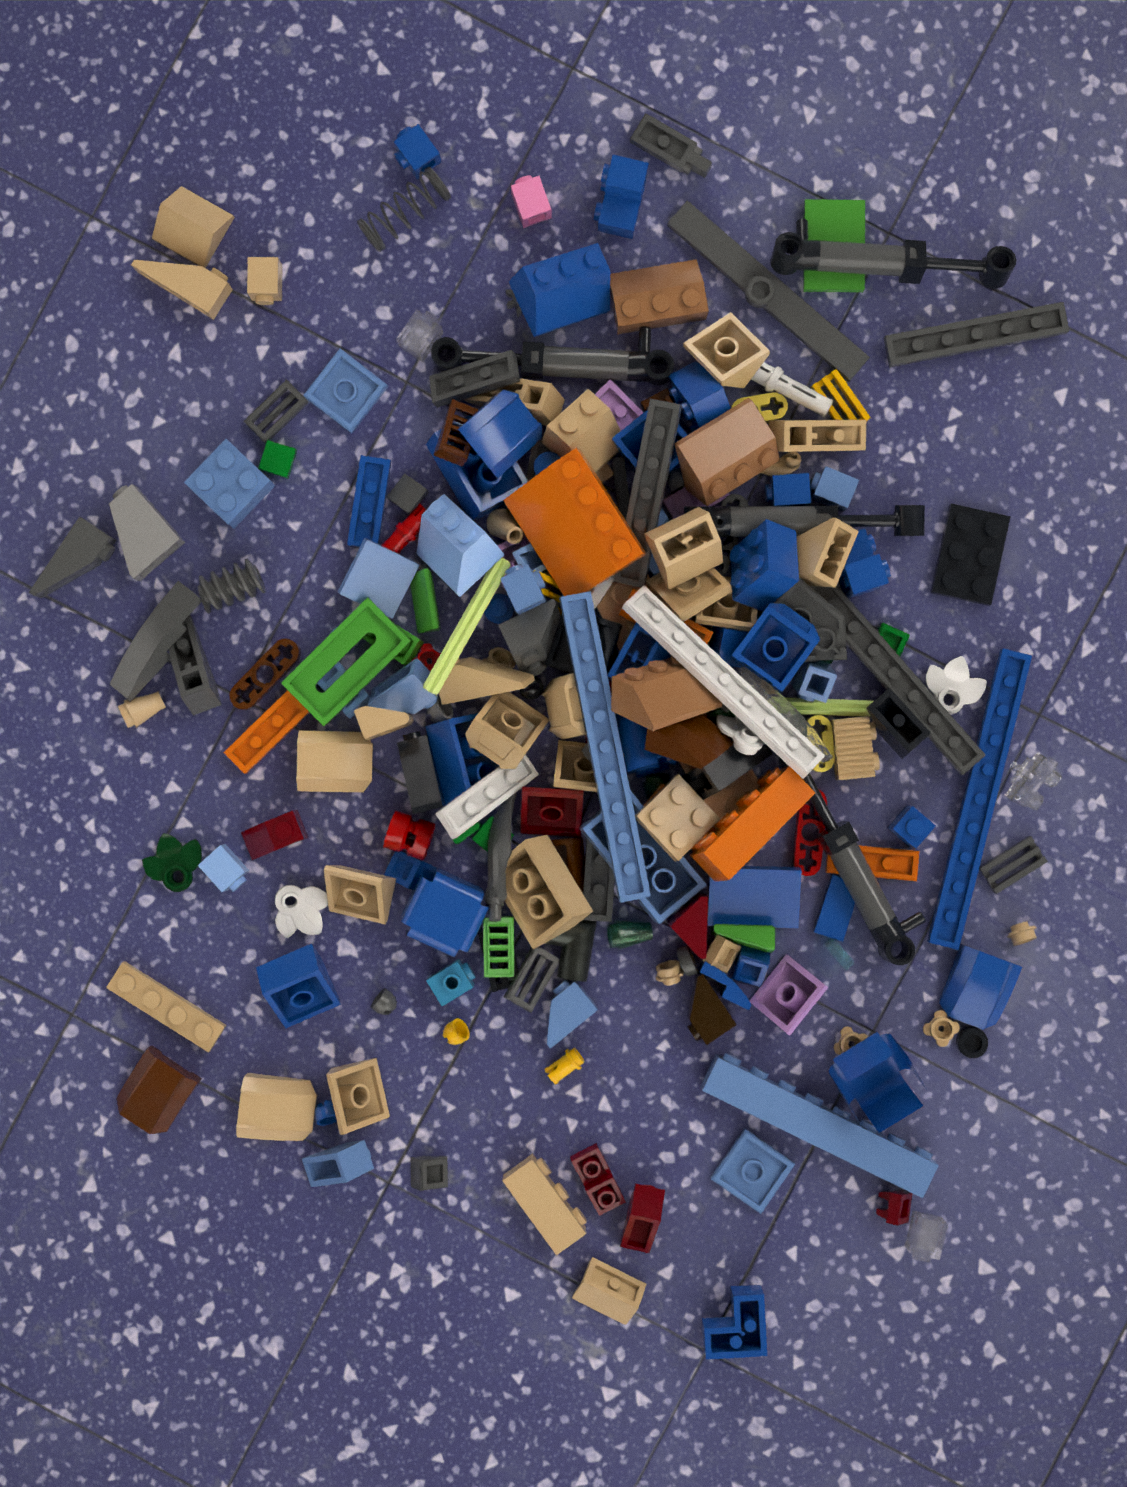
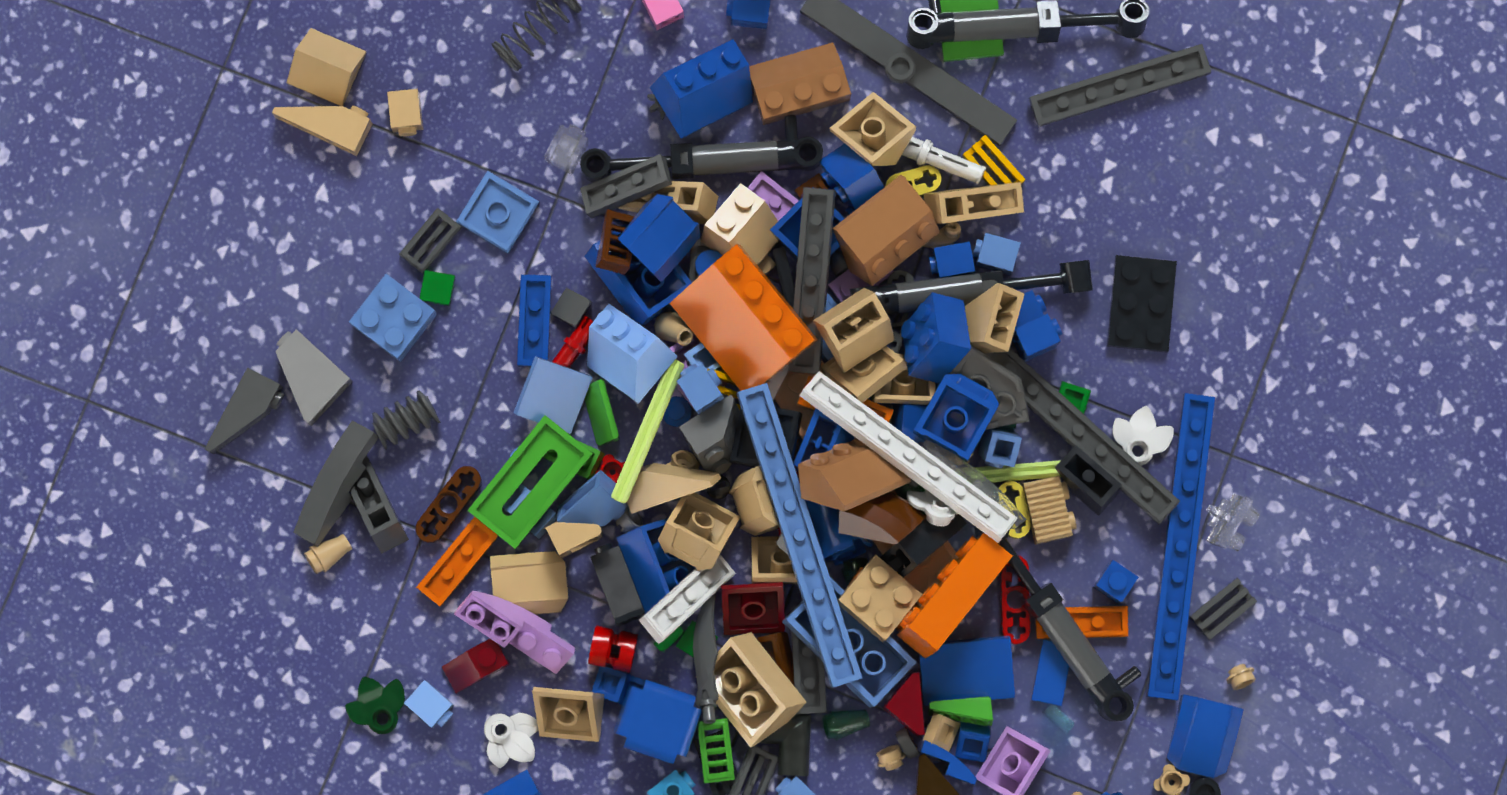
camera: 15 degrees left, 5 degrees down
none -> lavender slope [454,591,575,674]

